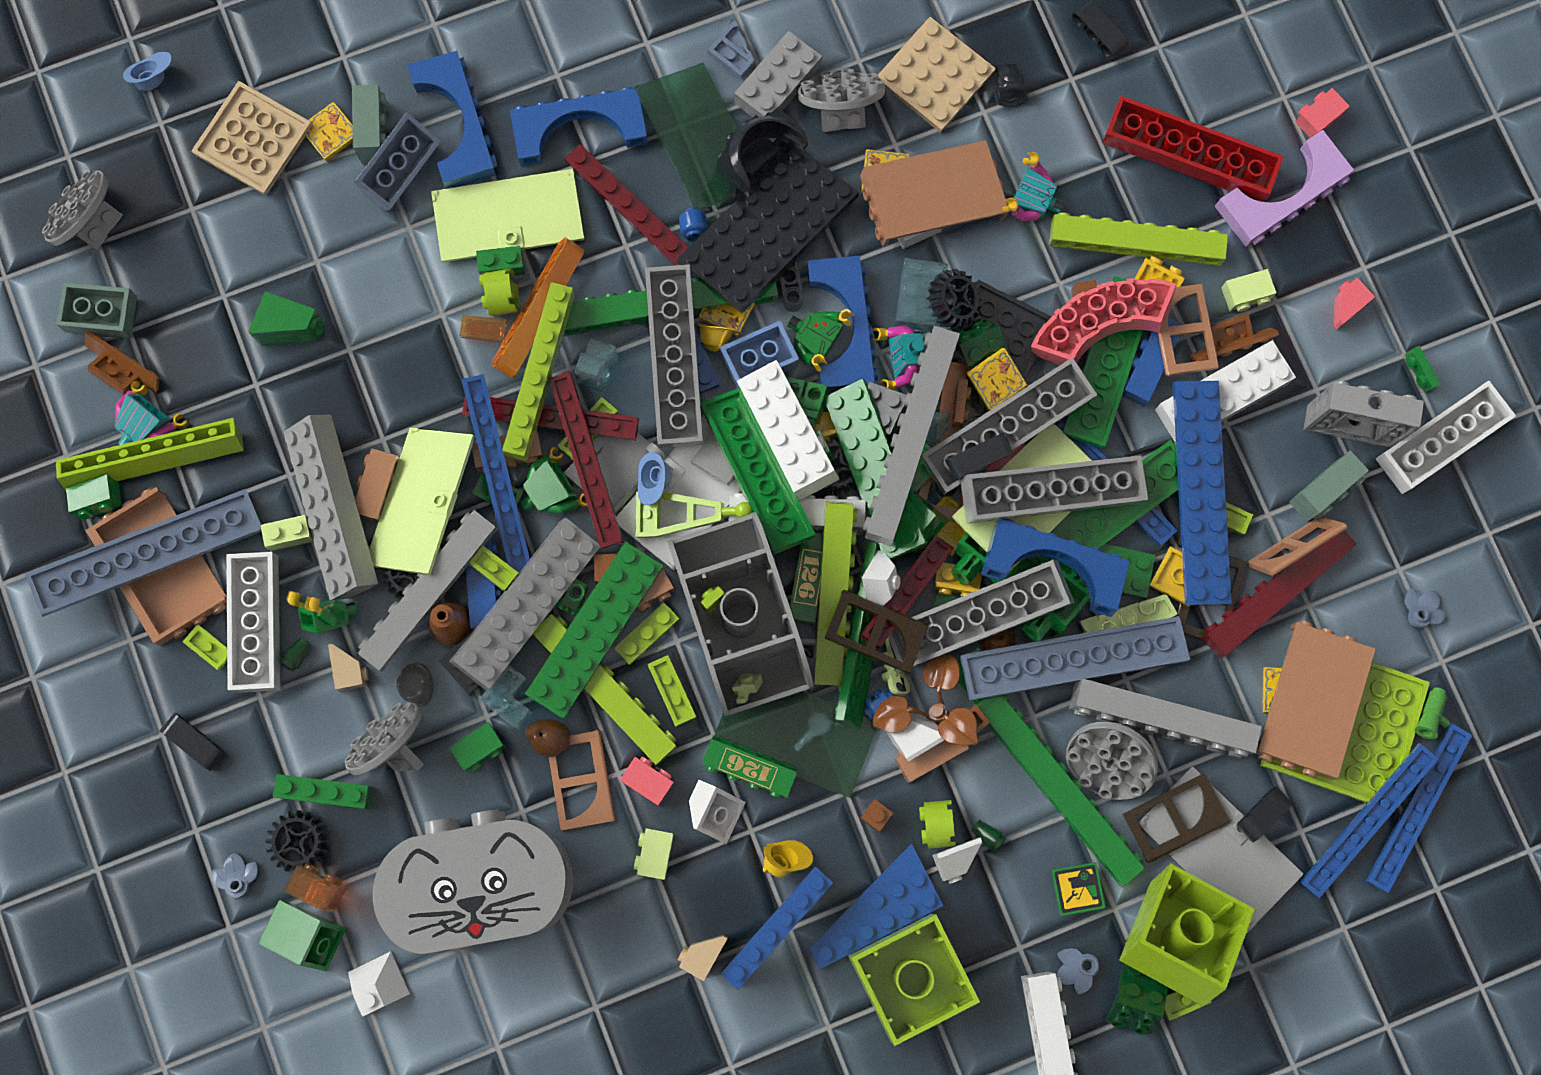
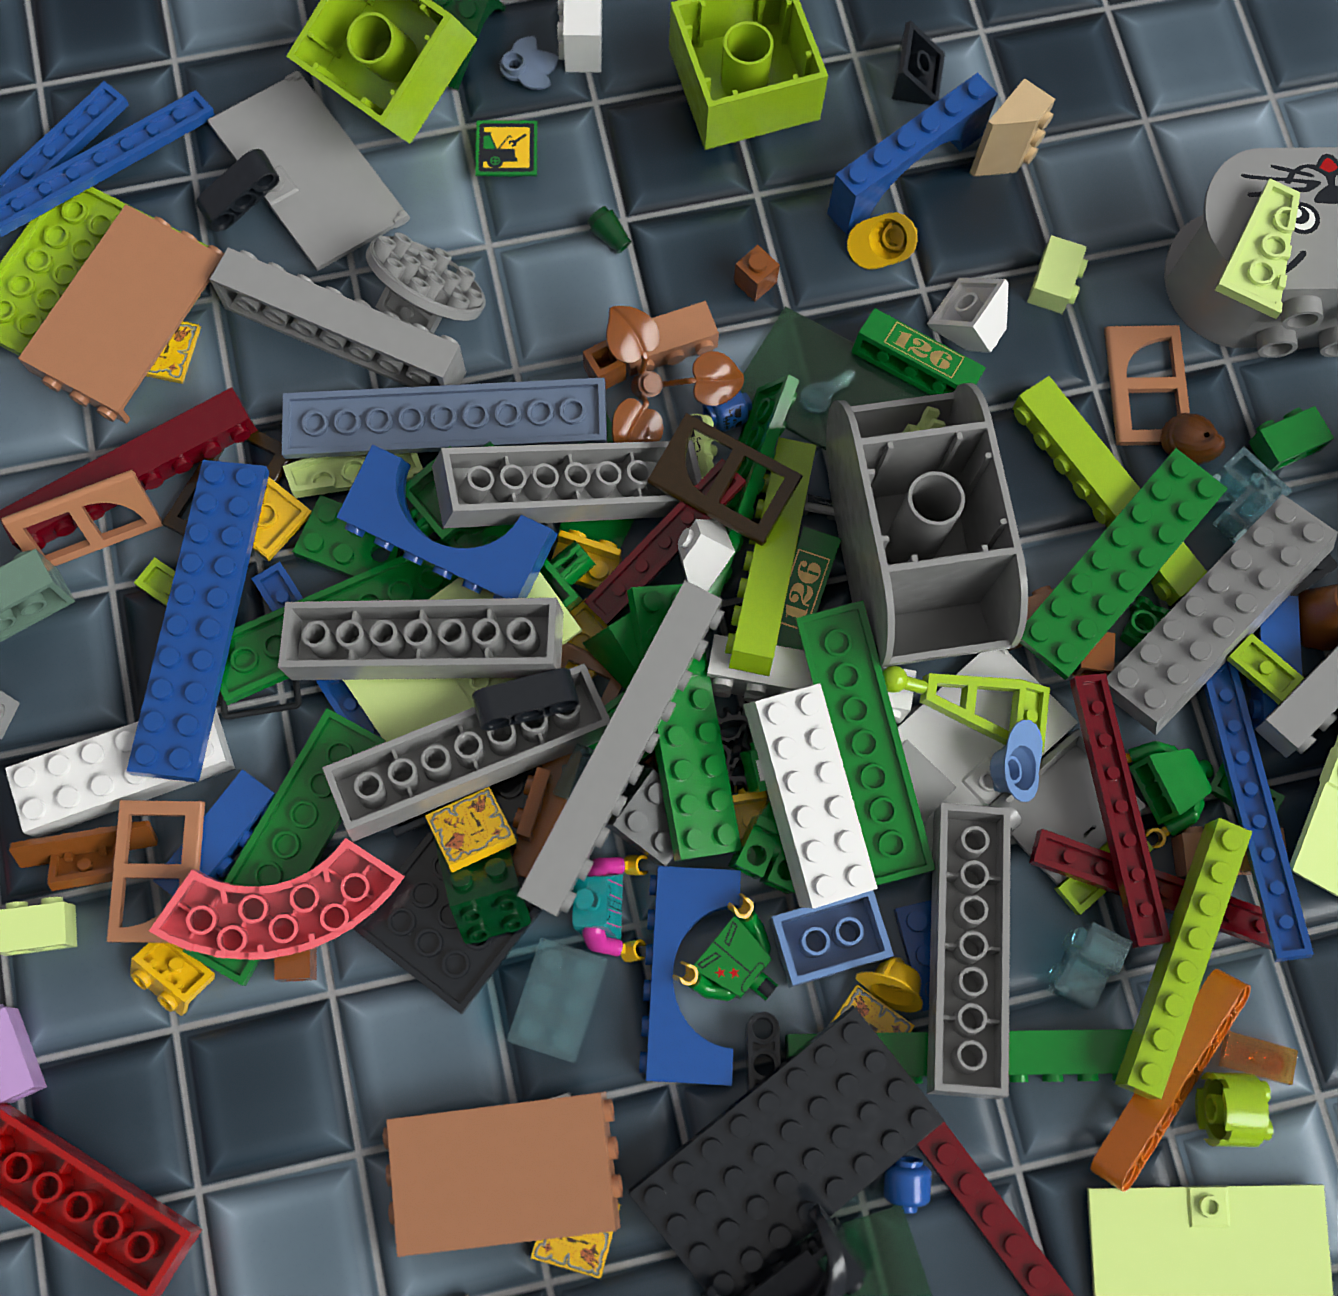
camera: 170 degrees left, 5 degrees down
green brick [476,246,525,276] -> none
lime plate [614,603,679,665] -> none
coral brick [620,756,674,806] -> none
lime plate [647,655,696,727] -> none
lime plate [701,586,725,615] -> none
blue wing [810,843,943,969] -> none
white slope [887,713,944,762] -> none
lime brick [919,800,956,849] -> none
black gear [926,269,983,329] -> none
white slope [933,838,982,884] -> none
green brick [977,695,1145,886] -> none
torso [1002,152,1064,222] -> none
lime brick [1049,213,1228,266] -> none
dark brown window [1122,773,1230,864] -> none
none -> black slope [892,20,945,105]
none -> yellowish green wing [1215,179,1301,319]

